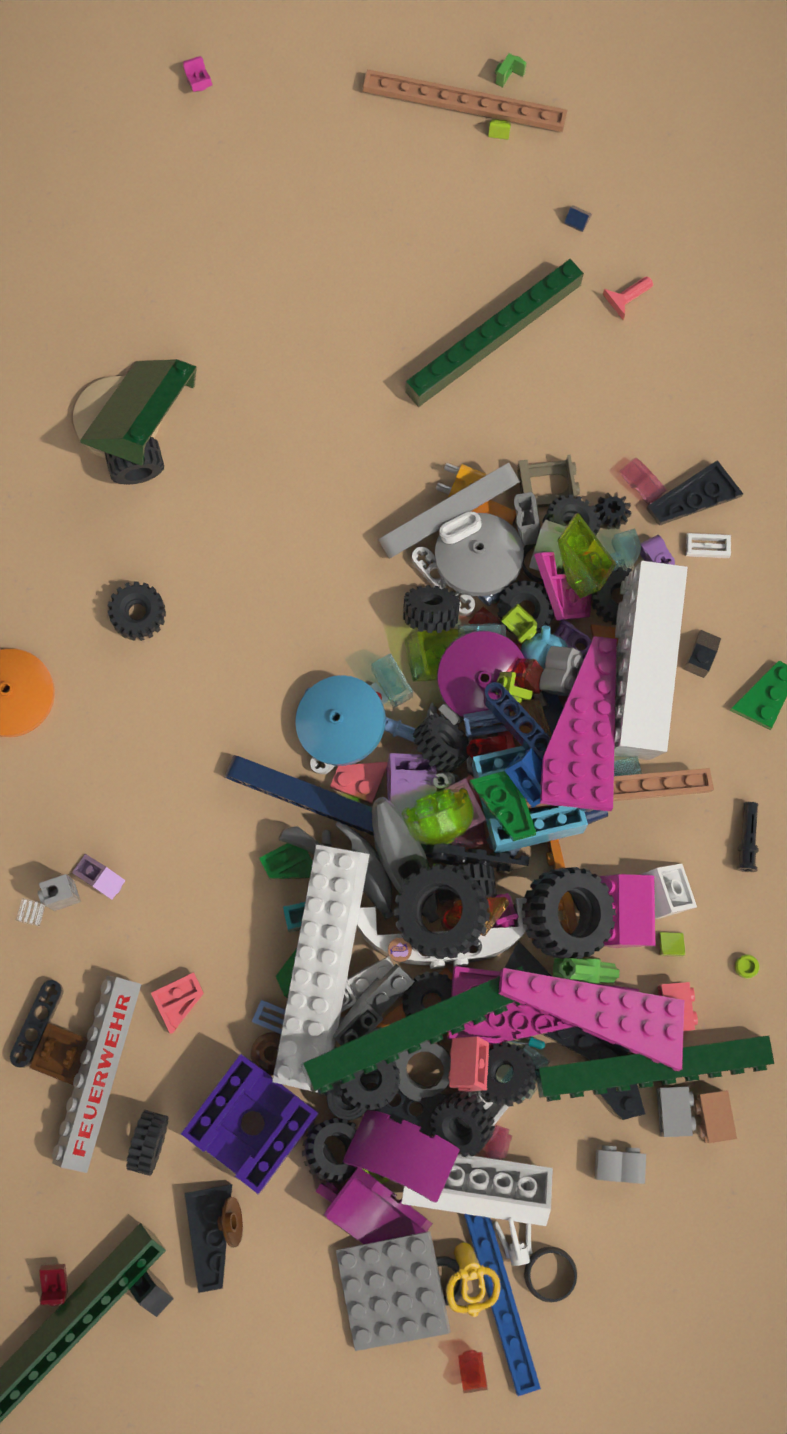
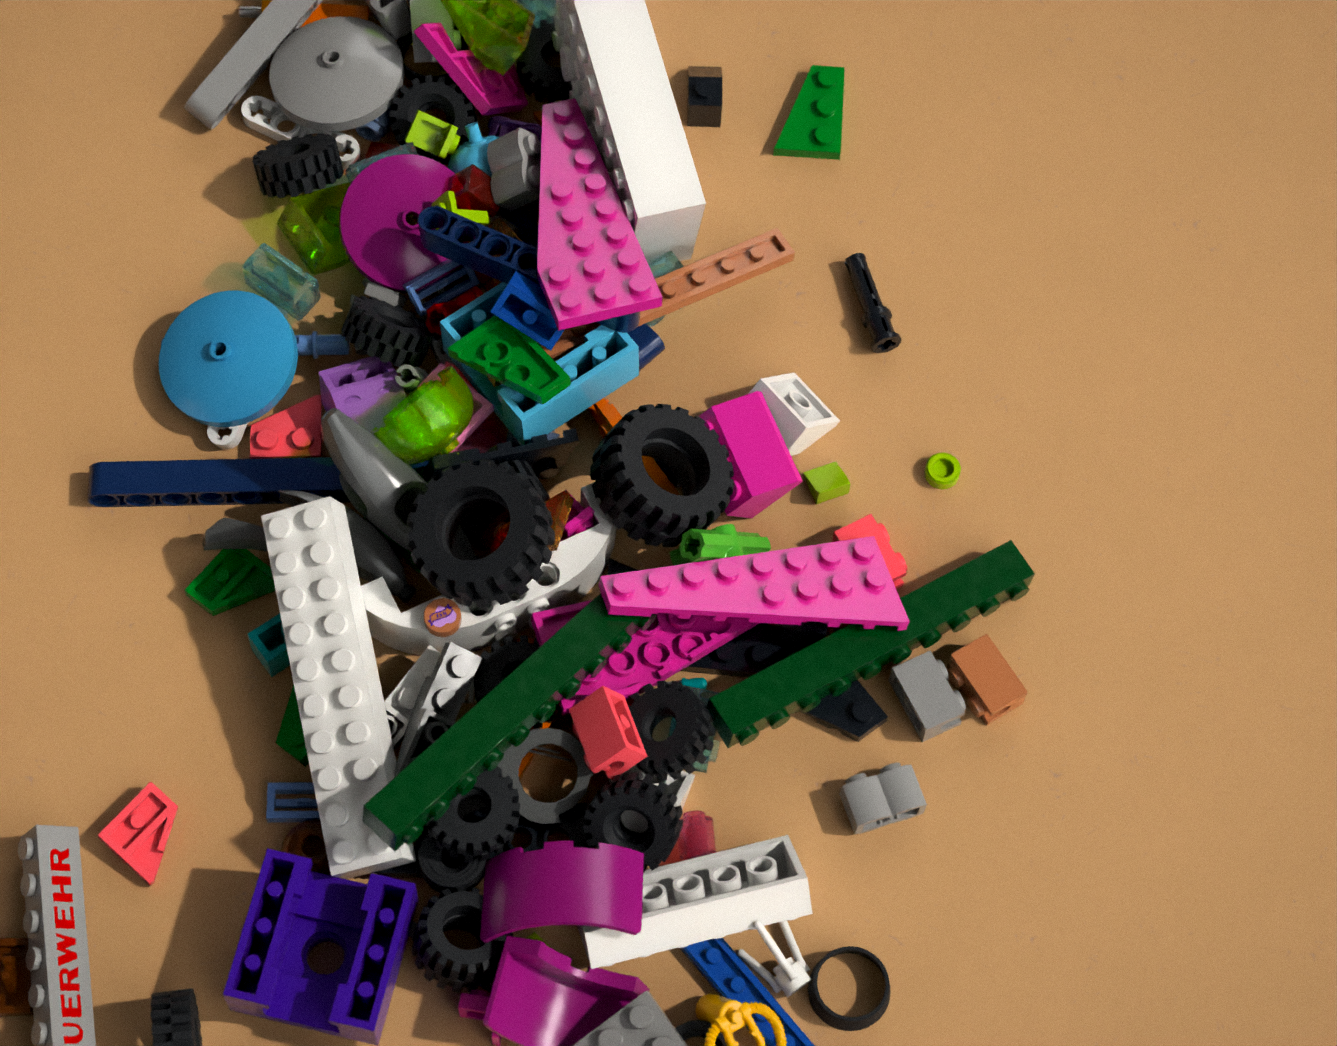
camera: 25 degrees left, 10 degrees down
white tile [439,512,482,544] -> none

